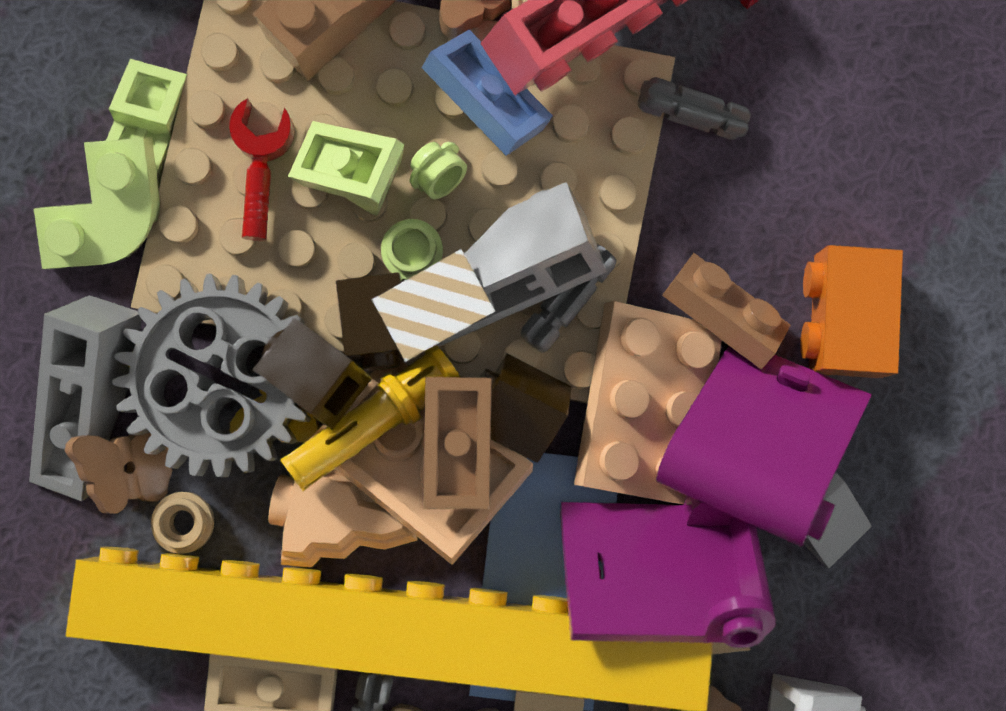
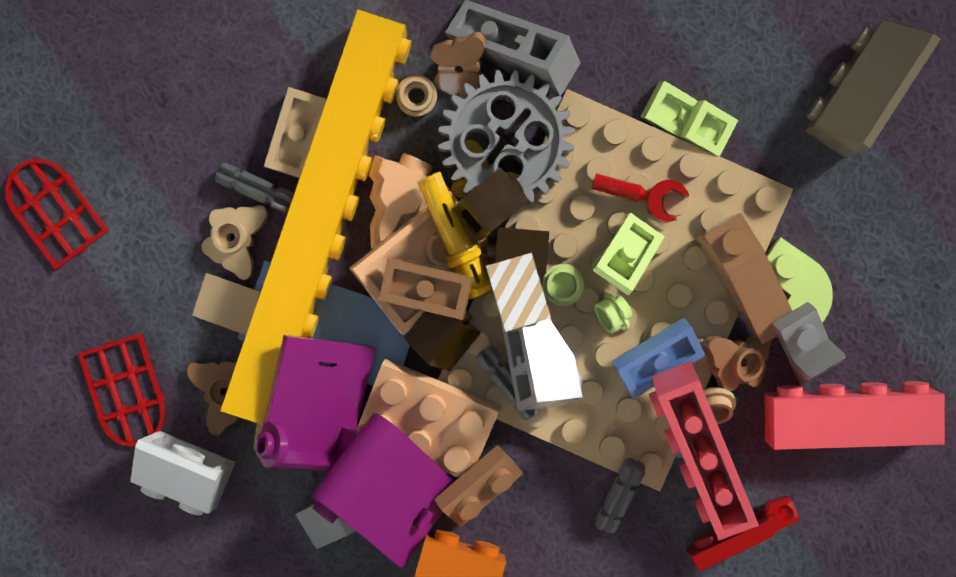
camera: 100 degrees right, 5 degrees up
yellowish green plate [34,137,160,269] -> none

